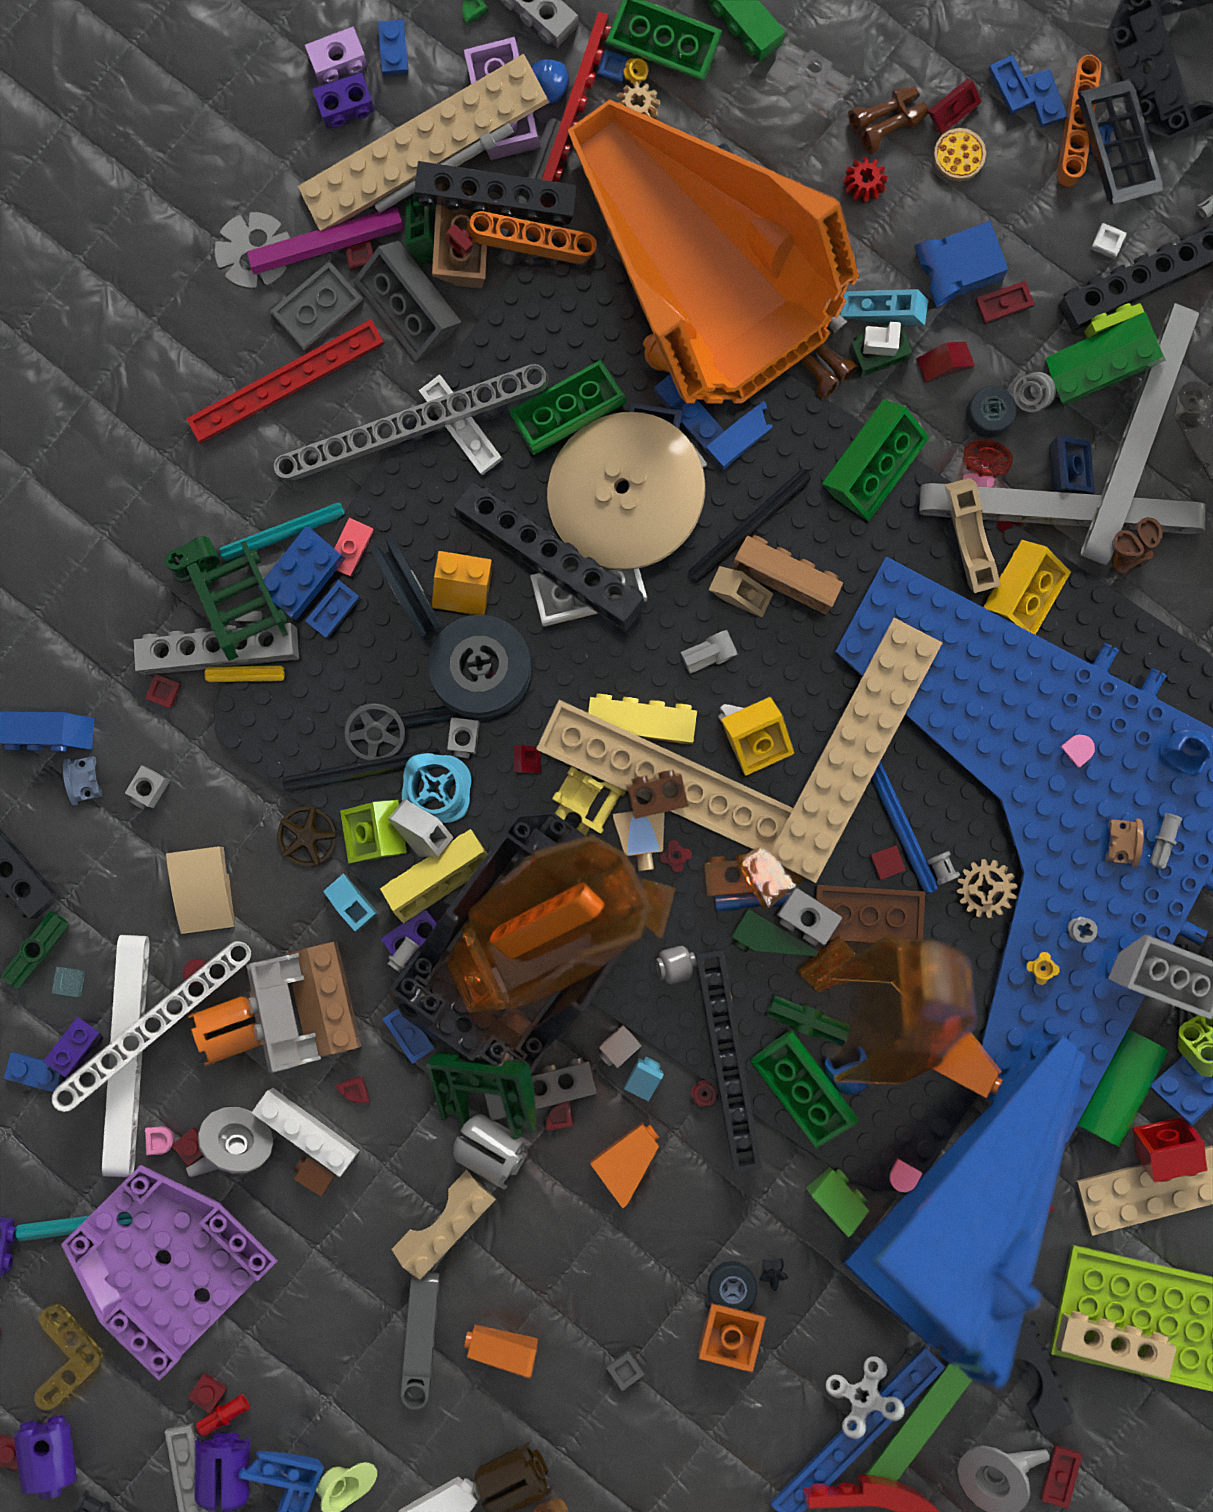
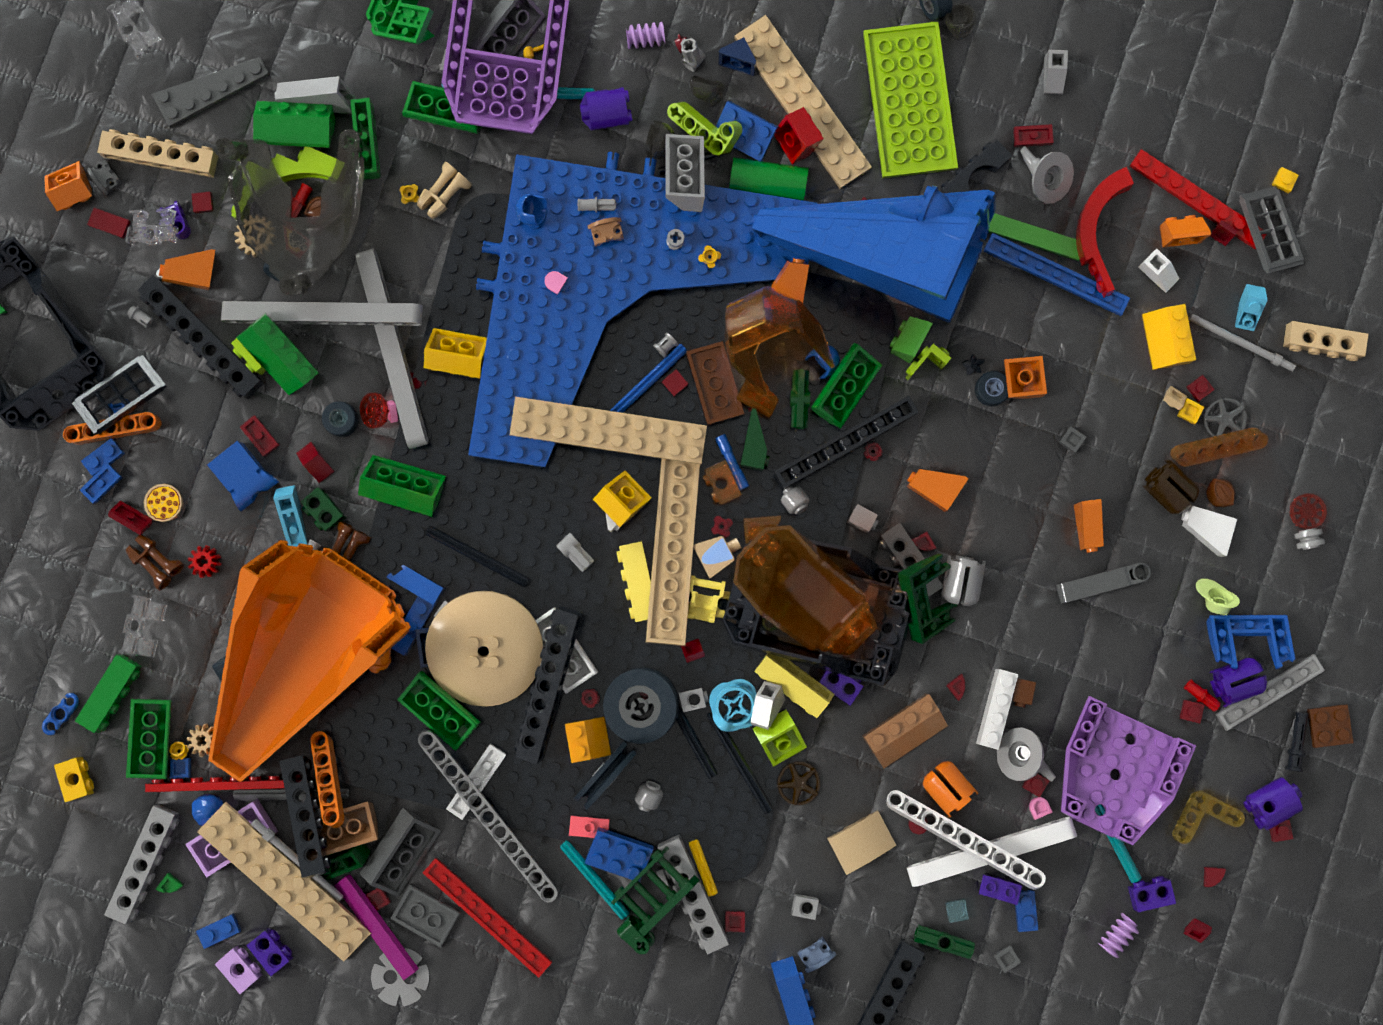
camera: 110 degrees left, 0 degrees up
light grey bracket [246,953,321,1072] -> none
blue plate [305,580,360,639] -> none
medium azure slope [323,873,379,931] -> none
dark grey wheel [344,703,405,761] -> none
blue plate [383,1008,435,1064] -> none
light grey pin [388,937,420,973] -> none
tan arch [392,1170,496,1280] -> none
dark red plate [445,224,473,259] -> none
orange beam [489,883,604,959] -> none
medium azure slope [624,1057,664,1102] -> none
reddish brown brick [626,769,689,819] -> none
tan slope [709,566,773,617] -> none
medium nougat slope [731,535,843,615] -> none
clear orange wing [738,847,804,908] -> none
light grey brick [777,888,842,946] -> none
white gear [826,1356,905,1439] -> none
white panel [863,322,901,356] -> none
bright pink tile [889,1159,922,1192] -> none
tan arch [944,478,1001,593] -> none
tan gear [957,859,1018,918] -> none
light grey wheel [1013,372,1056,412] -> none
dark blue slope [1049,435,1095,494] -> none
tan brick [1055,1311,1176,1380] -> none
white tile [1091,223,1126,259] -> none
reddish brown piece [1112,517,1163,576] -> none
none -> dark red plate [581,689,600,708]
none -> light grey head [635,781,663,812]
none -> lime bracket [906,344,951,380]

